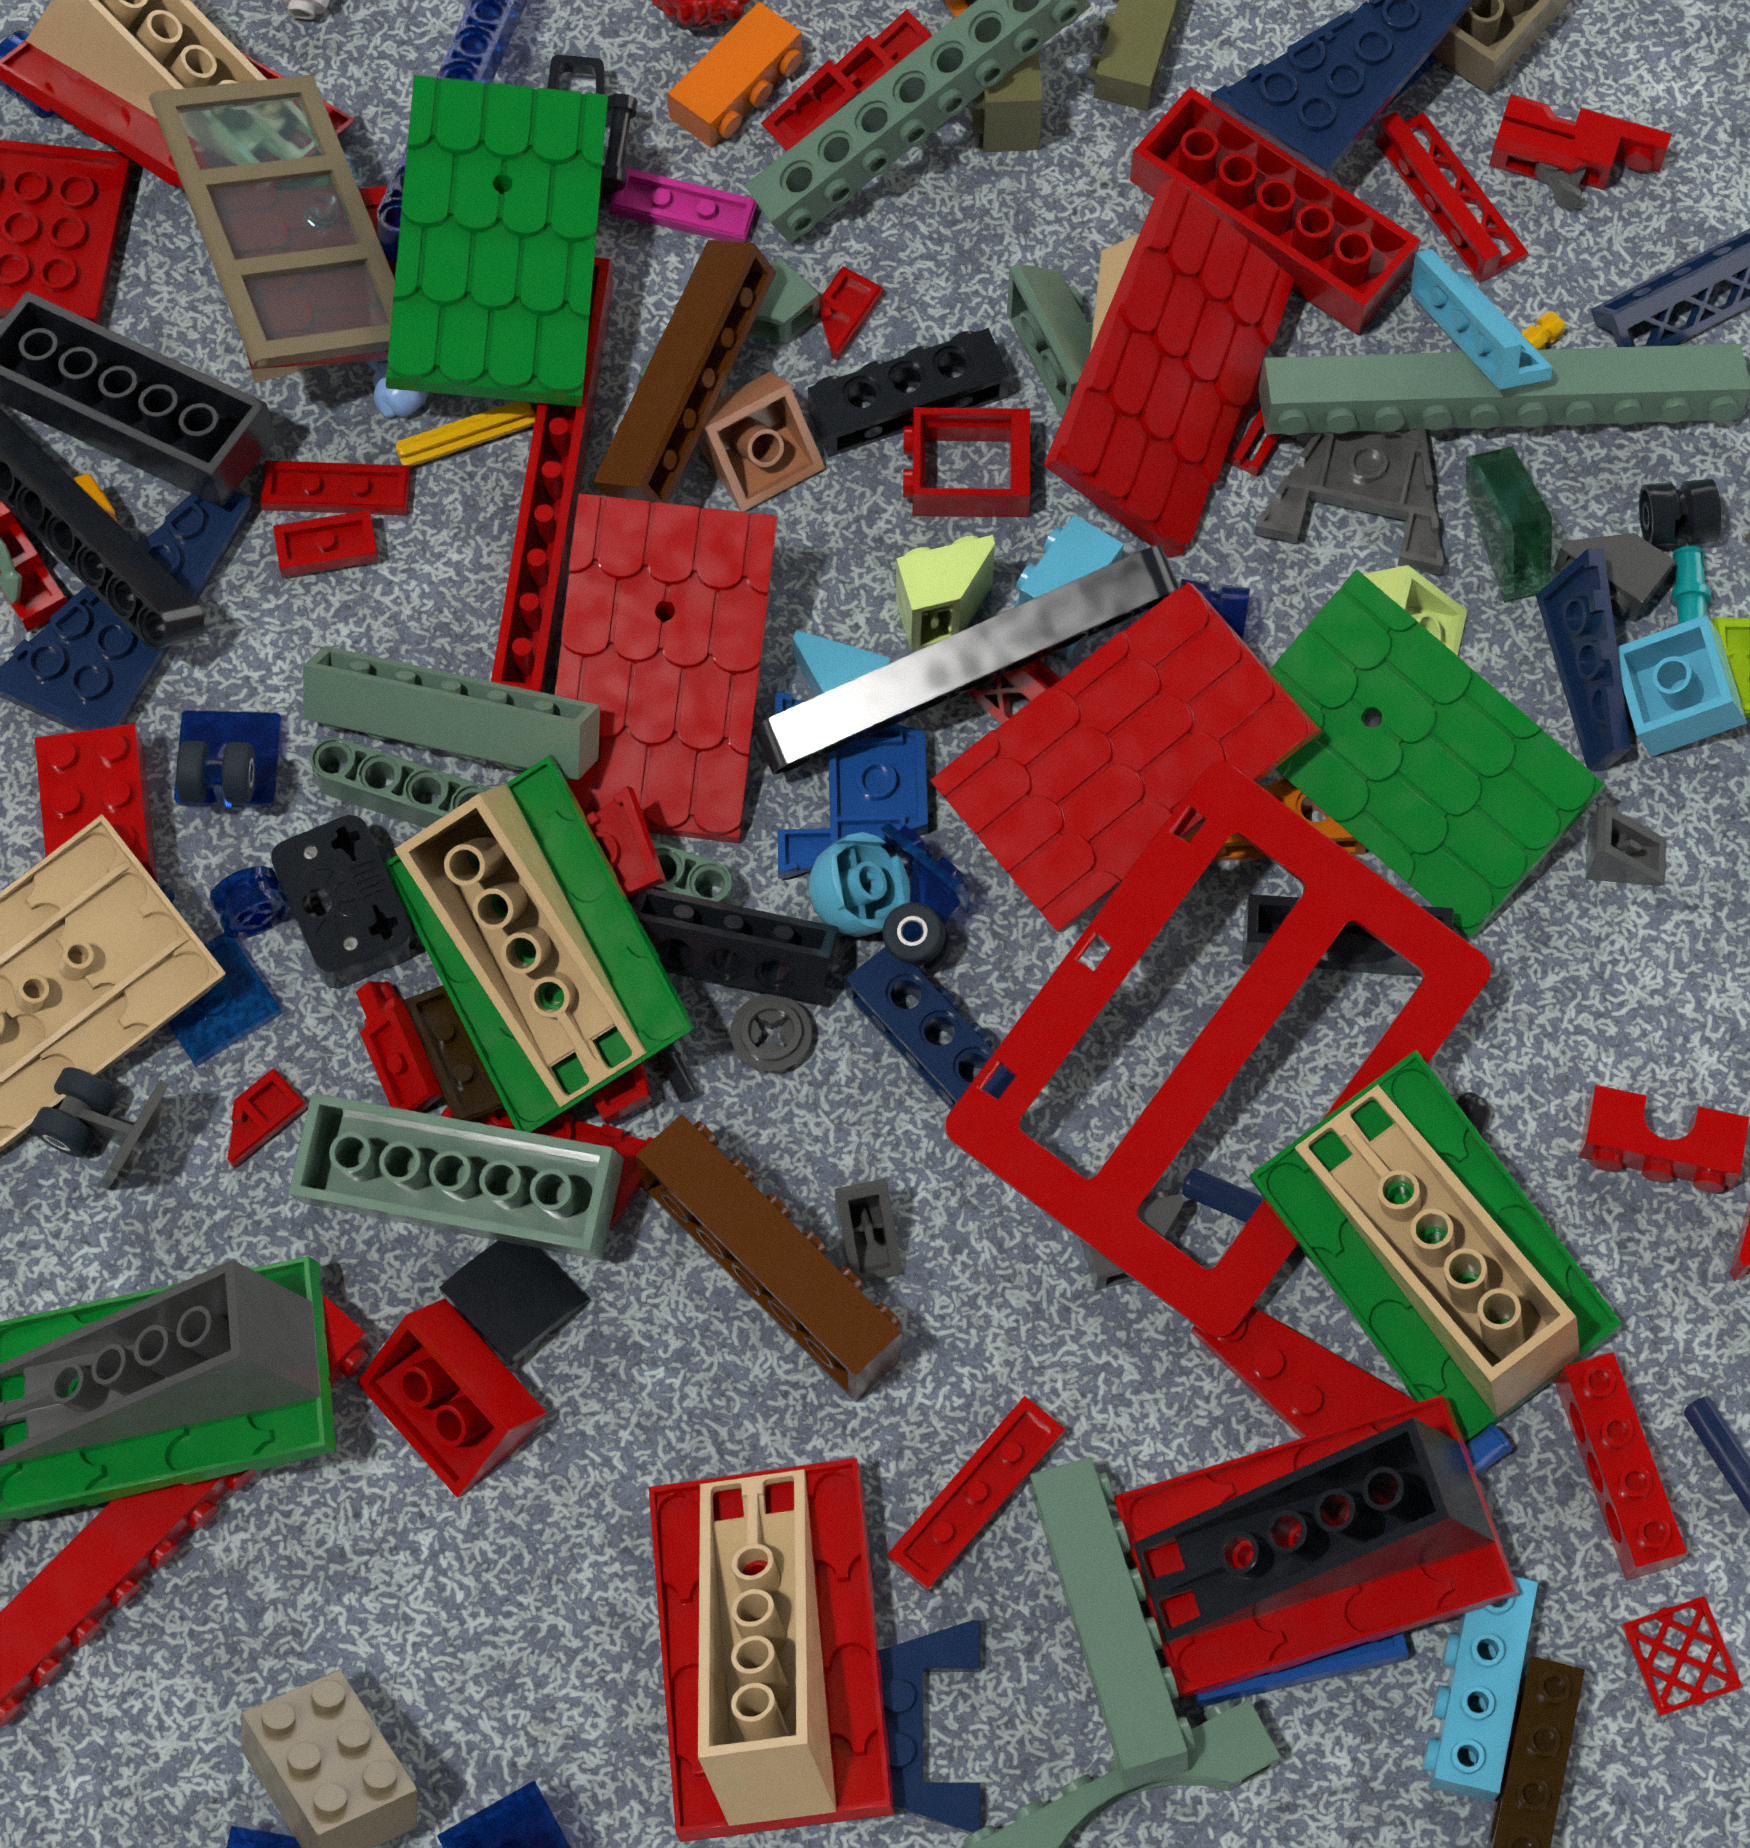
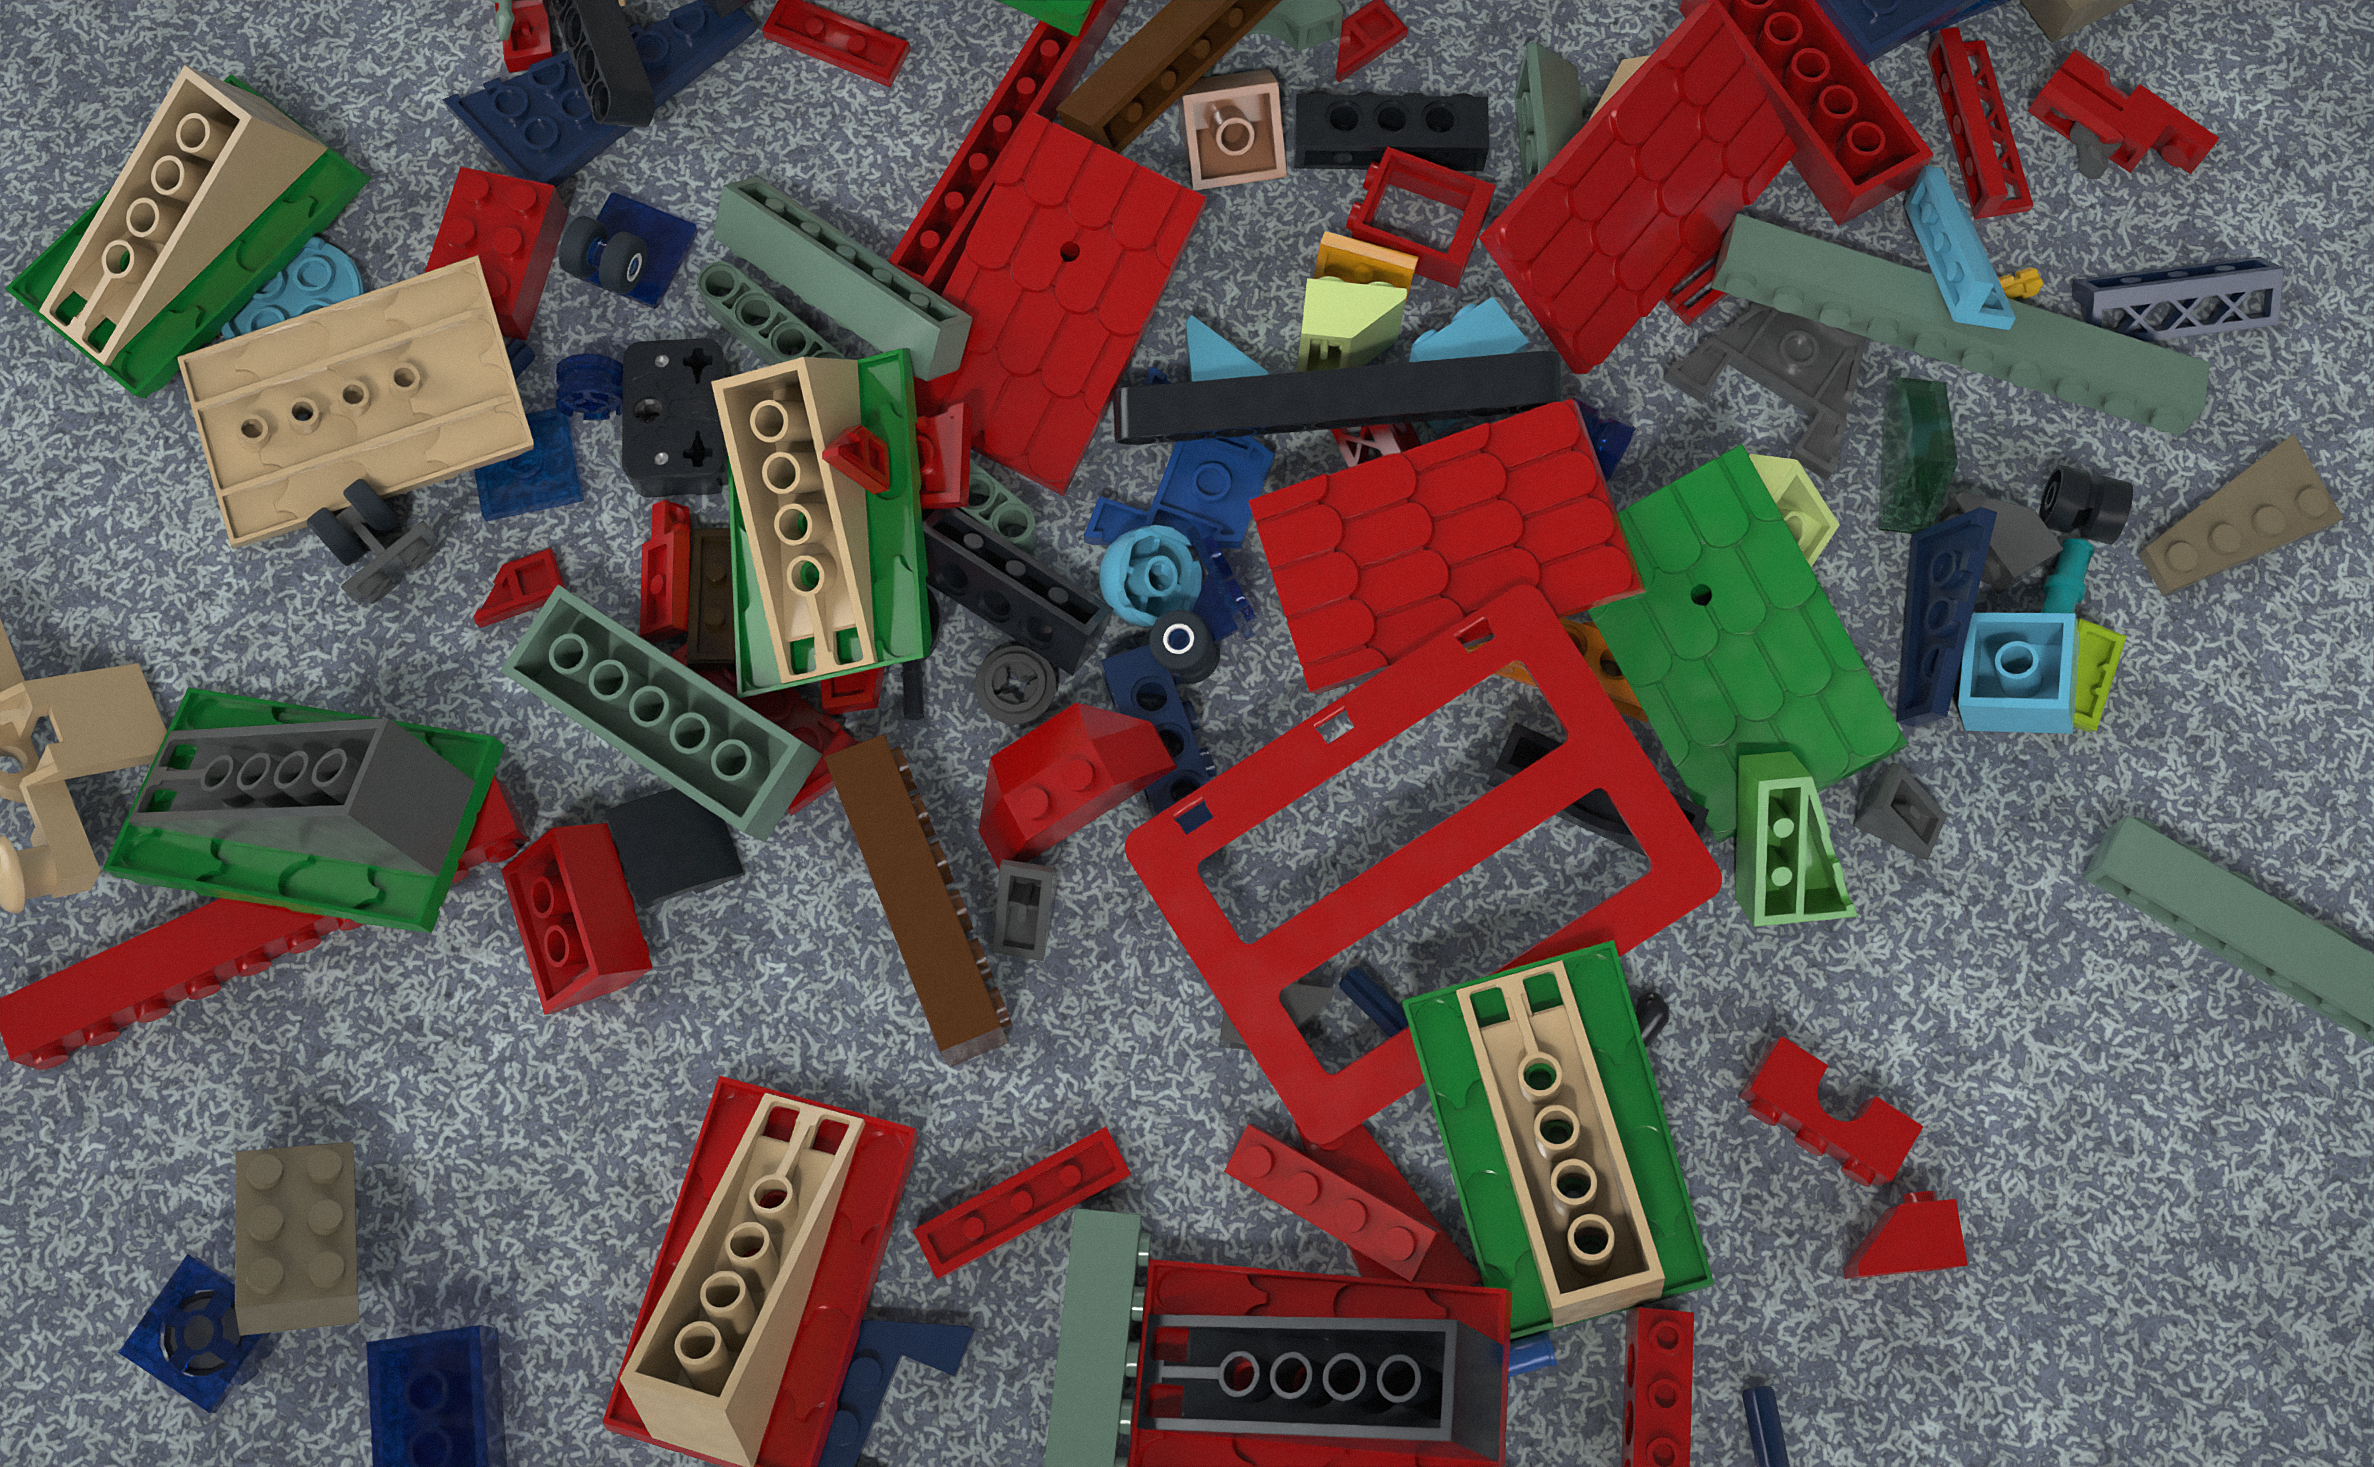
camera: 20 degrees right, 5 degrees up
red plate [273,510,379,578] -> none
yellow axle [396,401,535,467] -> none
none -> red tile [822,424,890,494]
none -> red wedge [978,702,1178,872]
none -> red plate [1224,1123,1441,1282]
none -> light orange plate [1313,231,1419,305]
none -> bright green wedge [1735,751,1858,927]

